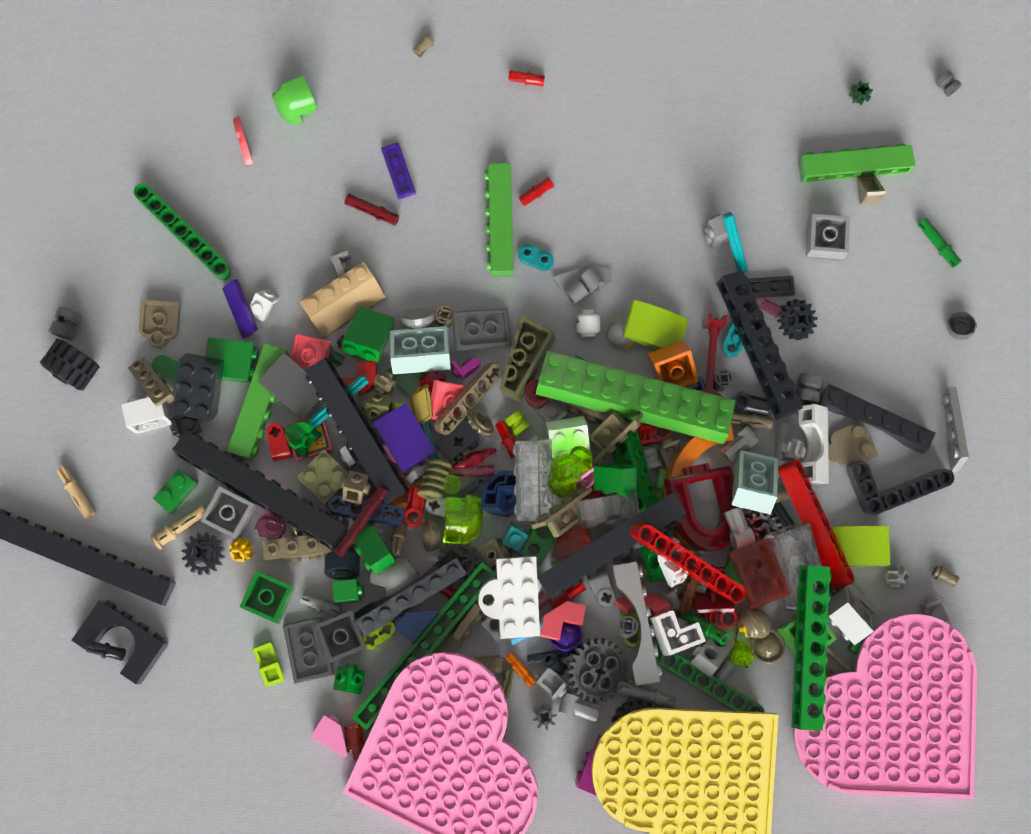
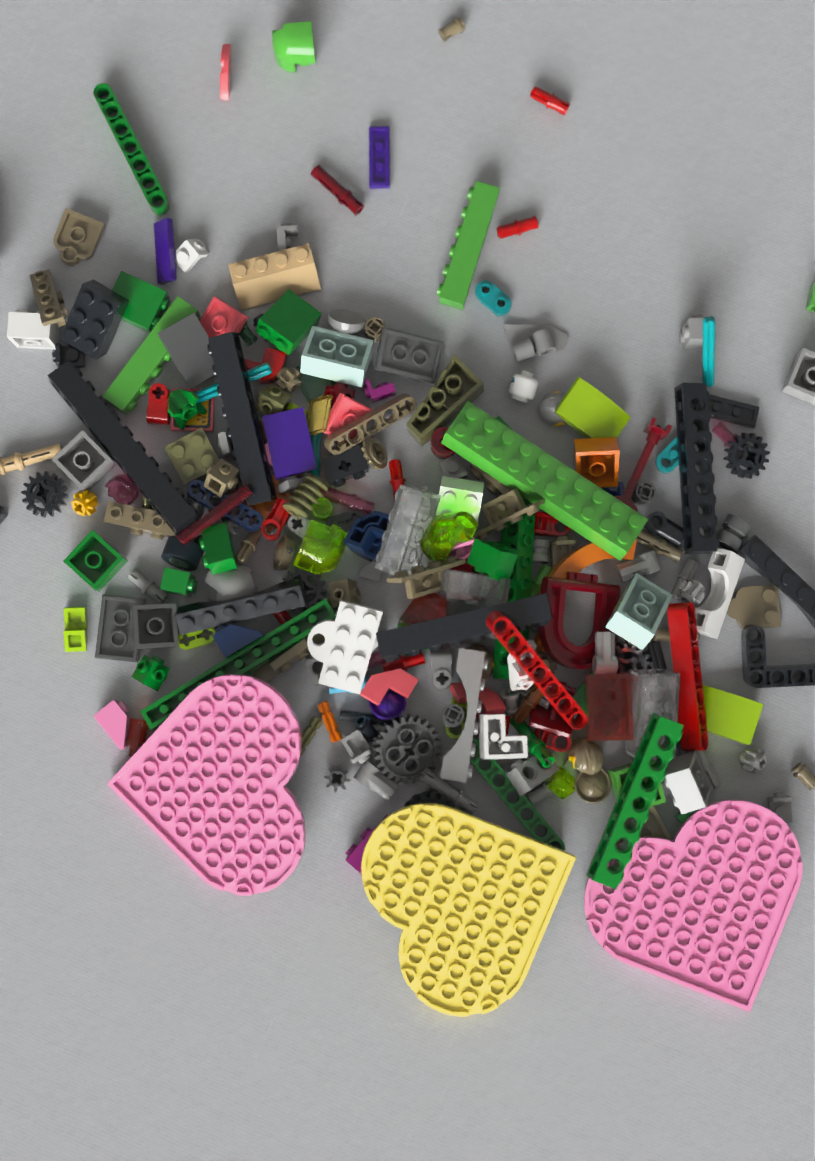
camera: 20 degrees right, 5 degrees up
green tile [152,355,179,383] -> none
green brick [152,469,198,513] -> none
dark red piece [453,448,497,468] -> none
dark tan cone [475,655,504,675] -> none
teal brick [501,521,529,552] -> none
lime wheel [505,410,531,437] -> none
green brick [520,522,556,566] -> none

